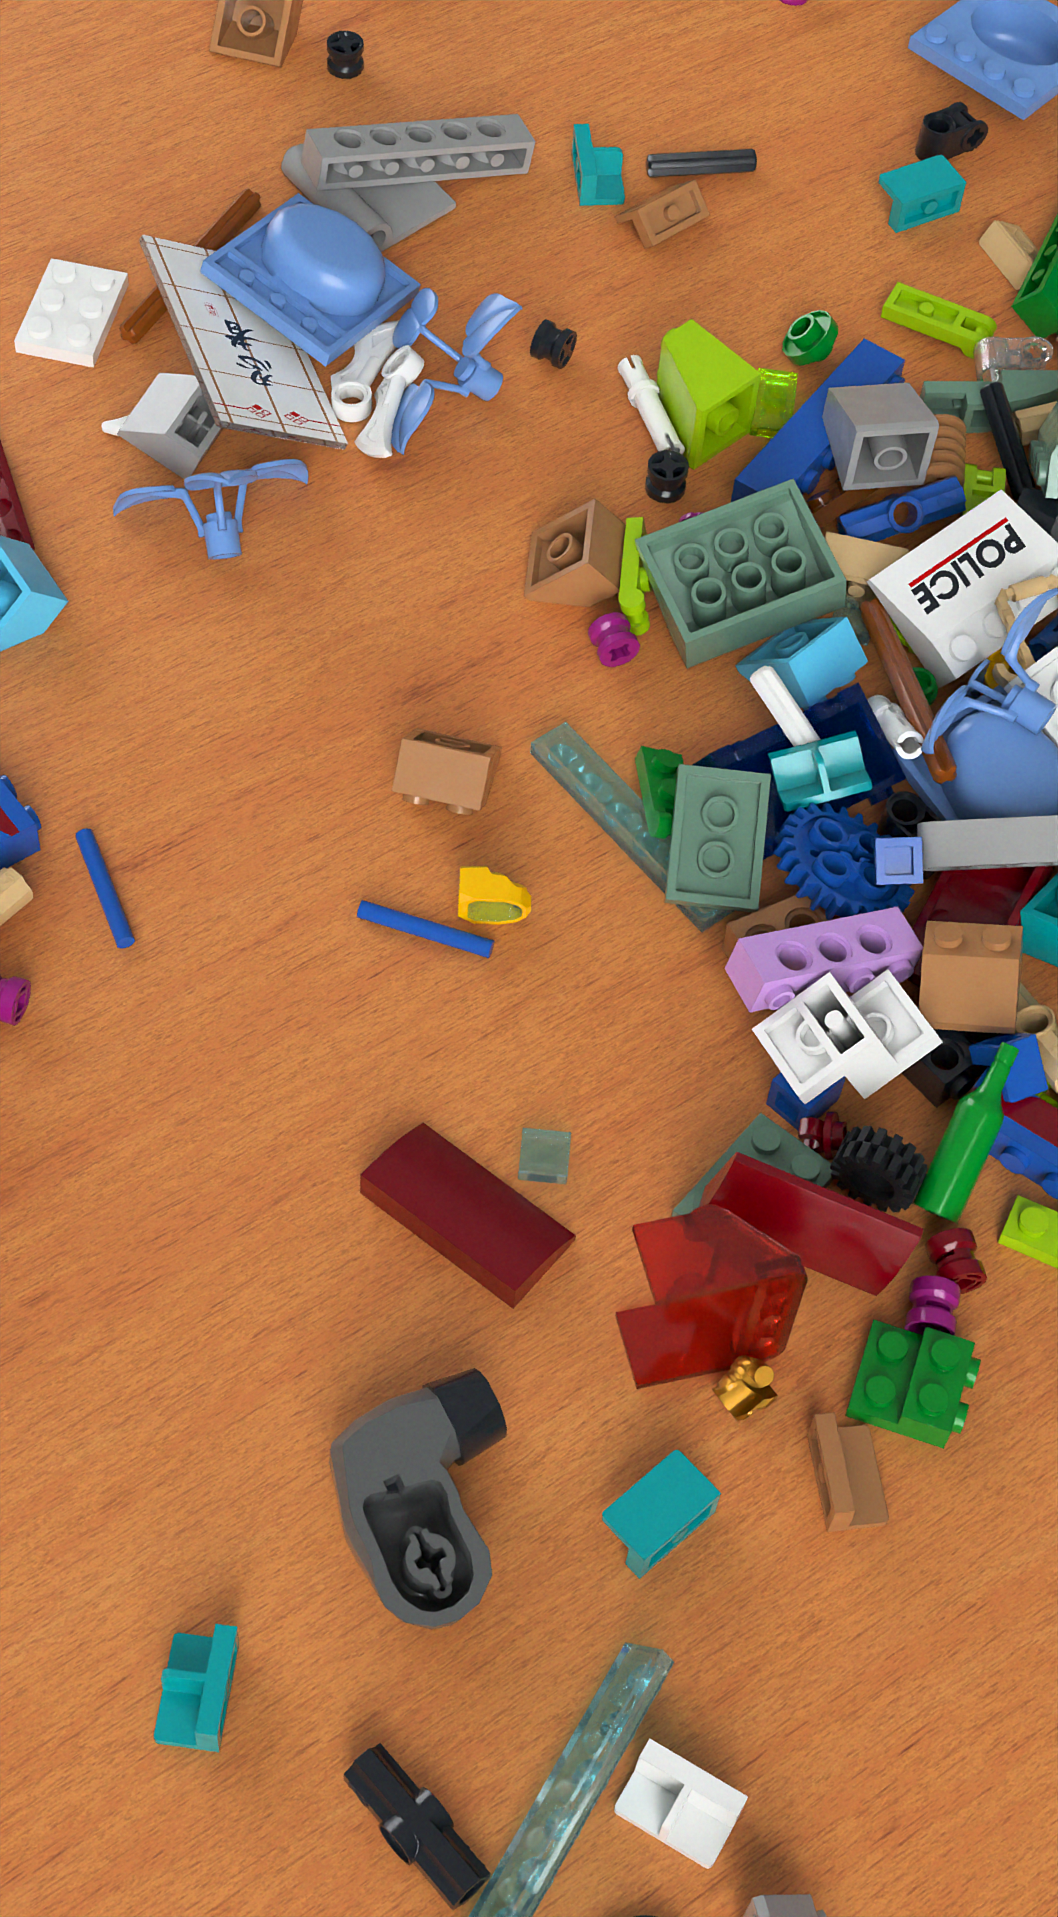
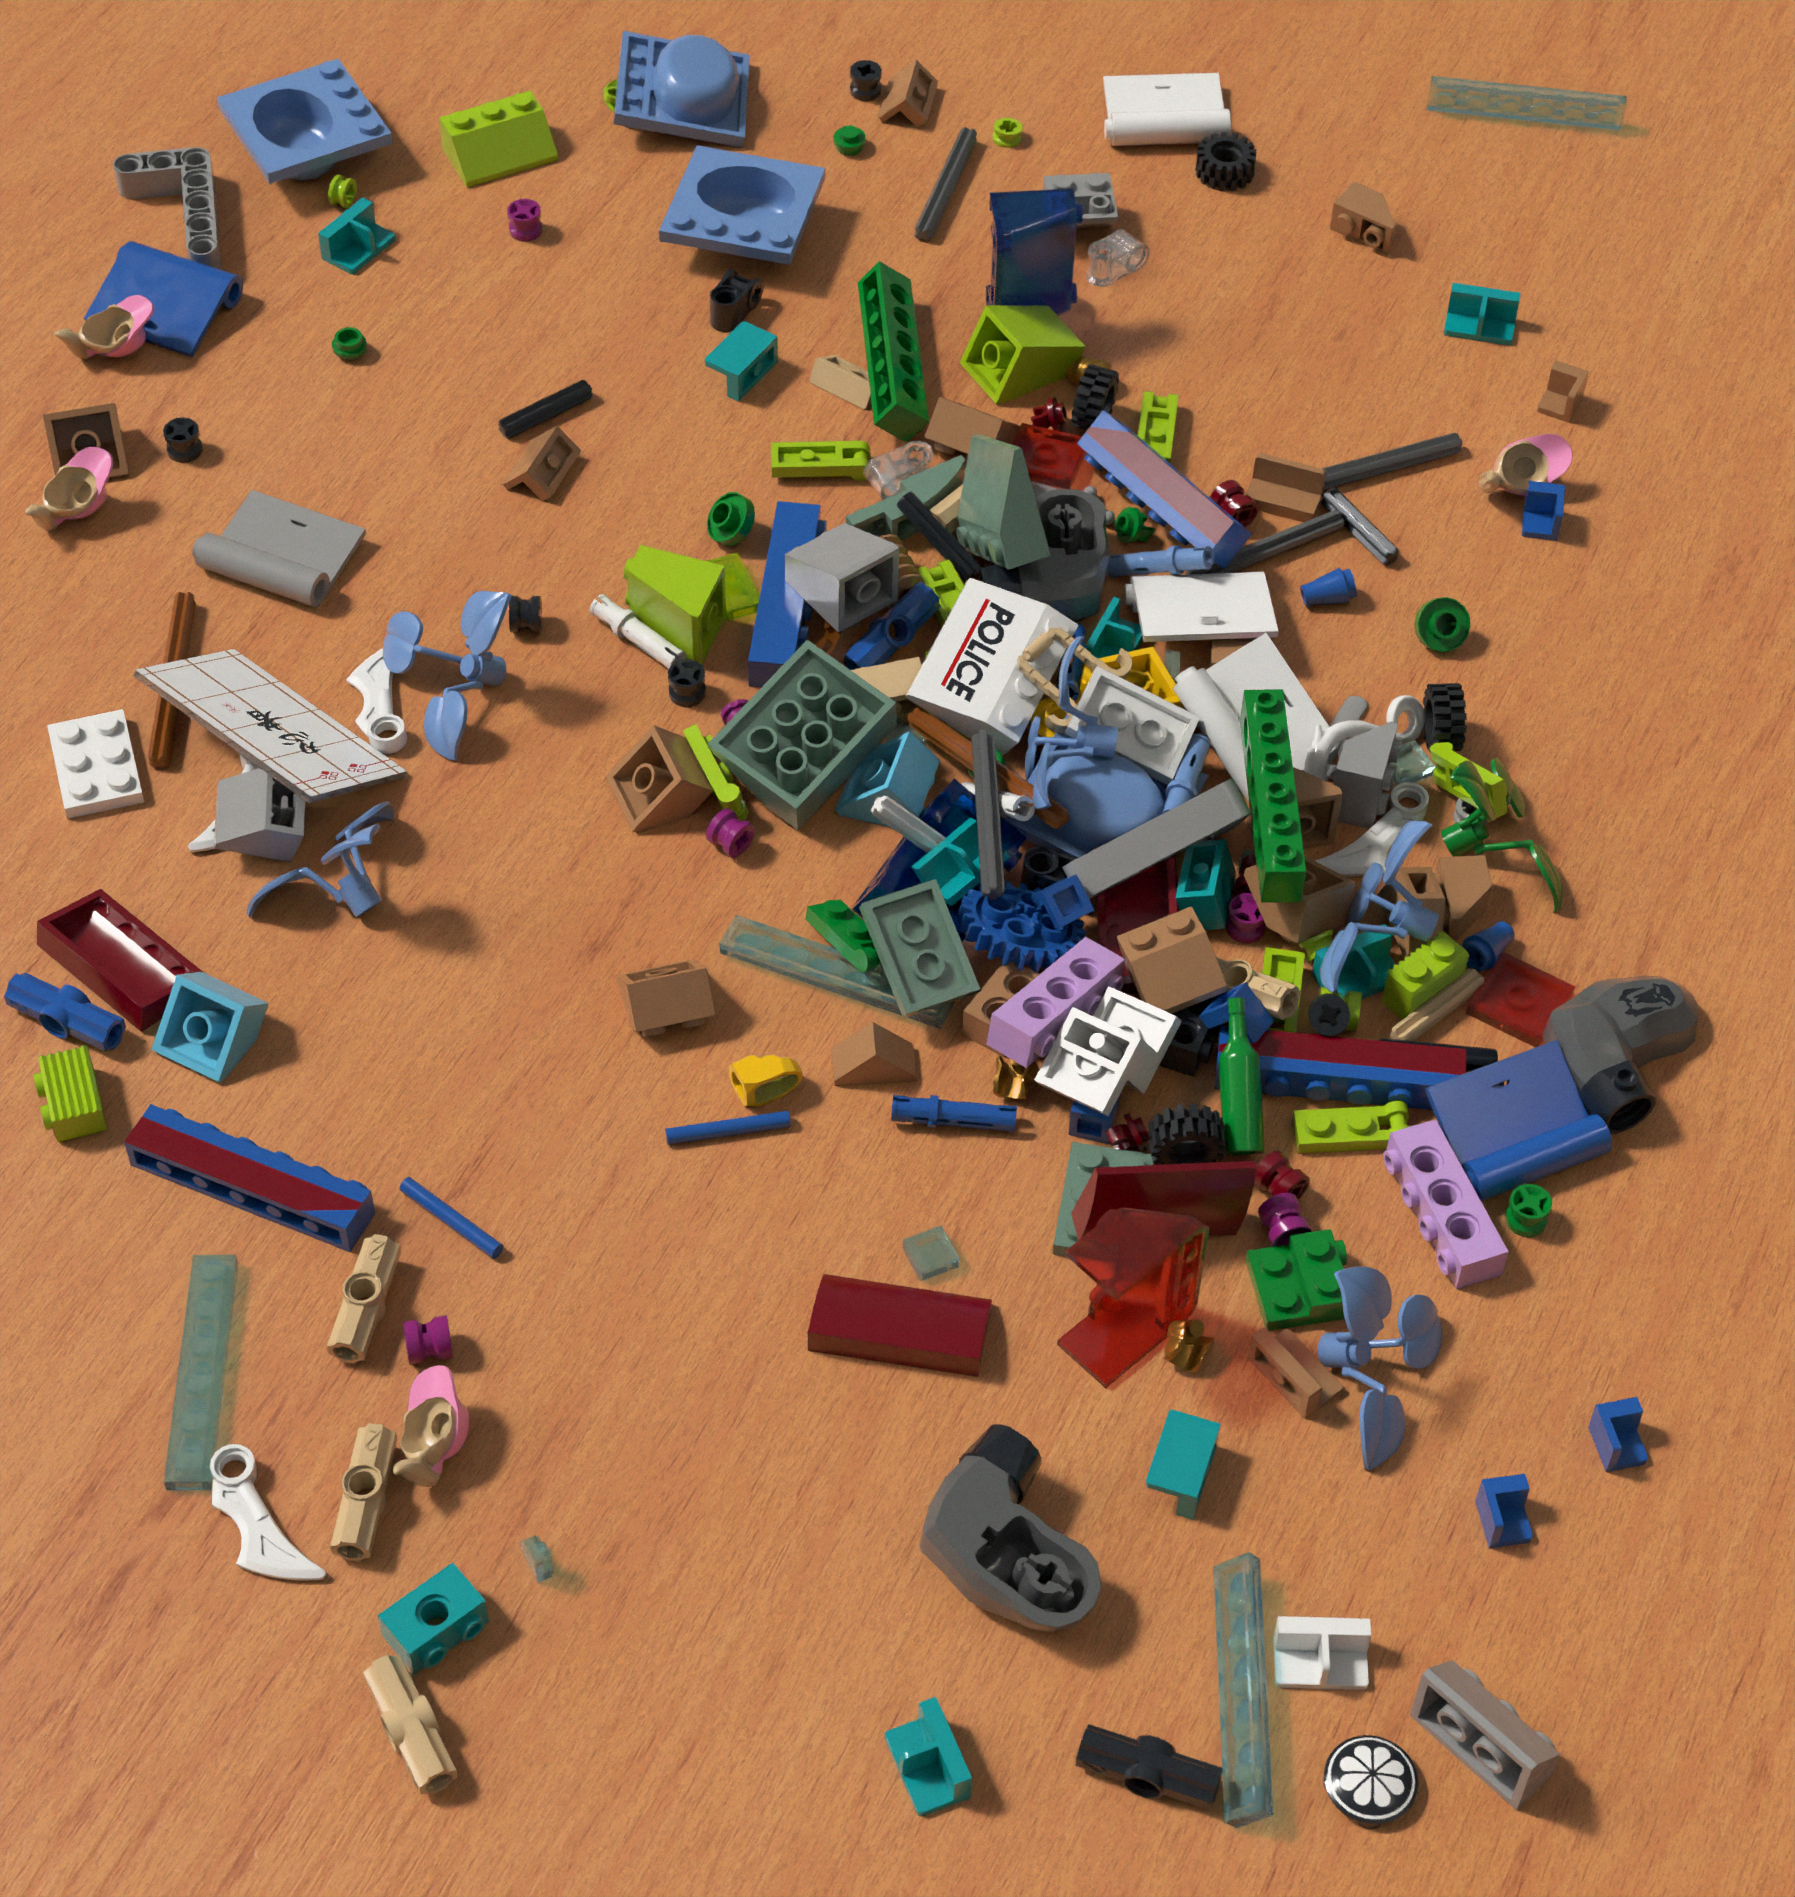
camera: 25 degrees left, 5 degrees down
medium blue piece [200,193,421,367] -> none
light grey brick [301,114,536,191] -> none
white piece [354,345,425,458] -> none
teal panel [571,124,625,206] -> none
none -> tan hair [25,447,113,531]
none -> green plate [332,327,367,359]
none -> medium nougat slope [832,1022,916,1086]
none -> blue pin [891,1095,1017,1132]
none -> dark grey axle [971,730,1005,900]
none -> pearl gold arm [993,1055,1039,1100]
none -> medium blue plant [1318,1267,1442,1470]
none -> blue panel [1475,1474,1533,1548]

